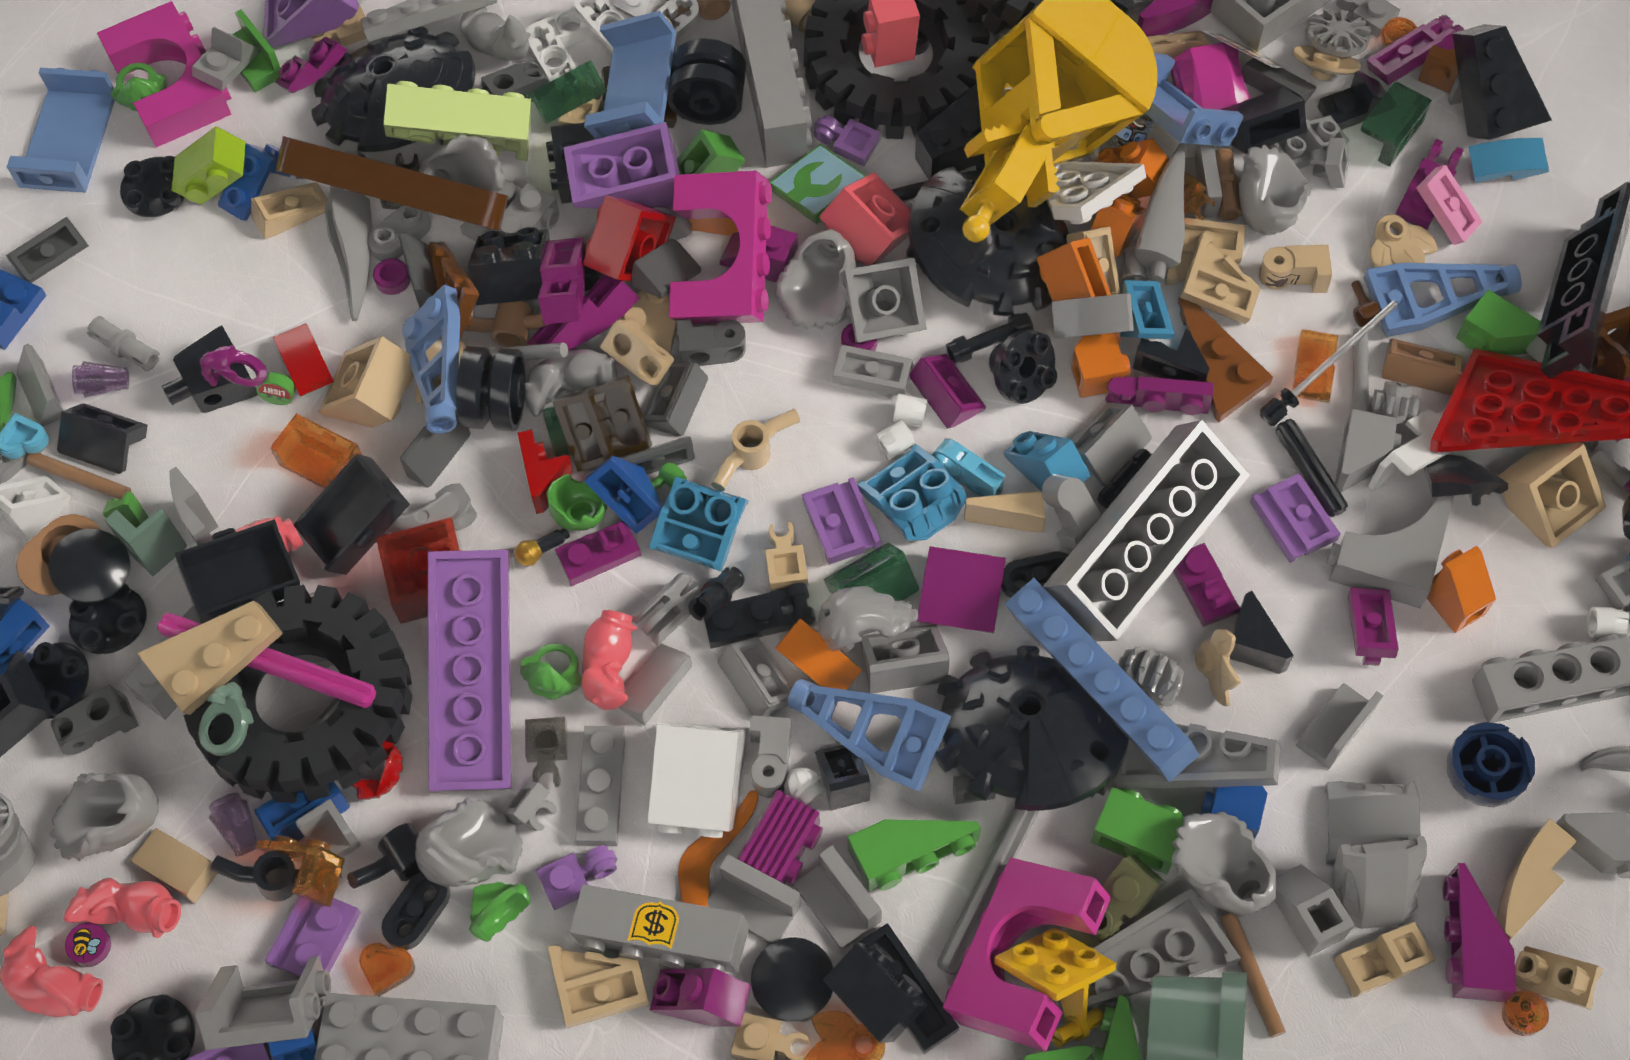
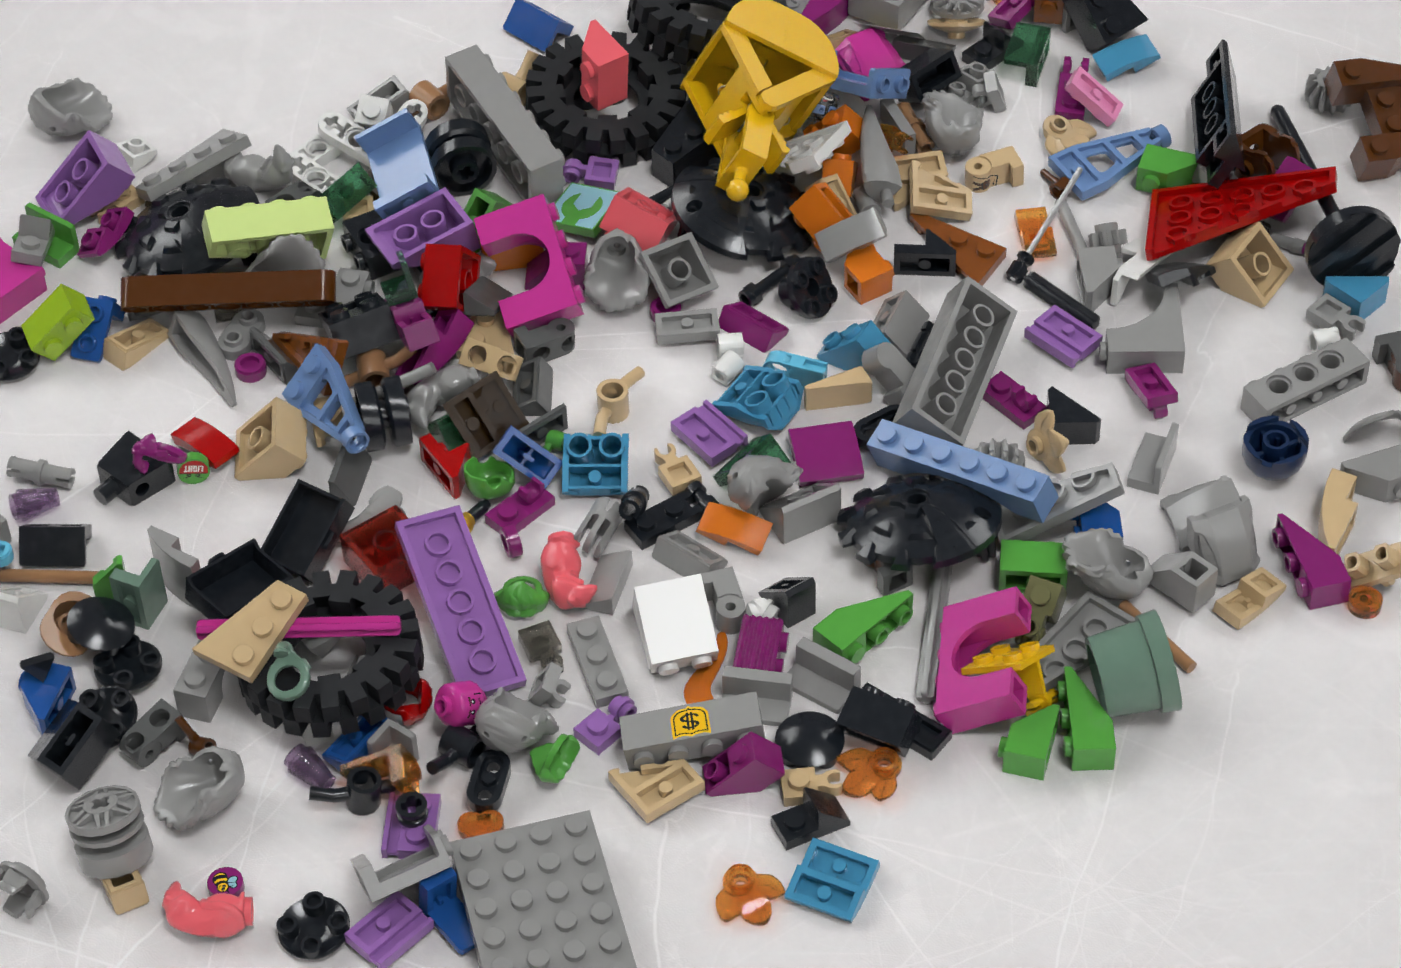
camera: 20 degrees left, 15 degrees down
coral animal [63,878,181,938] -> none
tan slope [130,828,218,904] -> none
clear orange panel [271,413,362,489] -> none
medium blue plate [788,679,951,791] -> none
magenta hinge [1105,376,1214,415] -> none
dark azure slope [1120,280,1175,339] -> none
medium nougat slope [1382,338,1463,395] -> none
orange slope [1426,545,1496,633] -> none
none -> reddish brown hand [175,715,217,756]
none -> clear green panel [380,250,418,307]
none -> black bush [395,792,428,828]
none -> dark pink head [434,680,487,727]
none -> magenta tile [499,523,523,558]

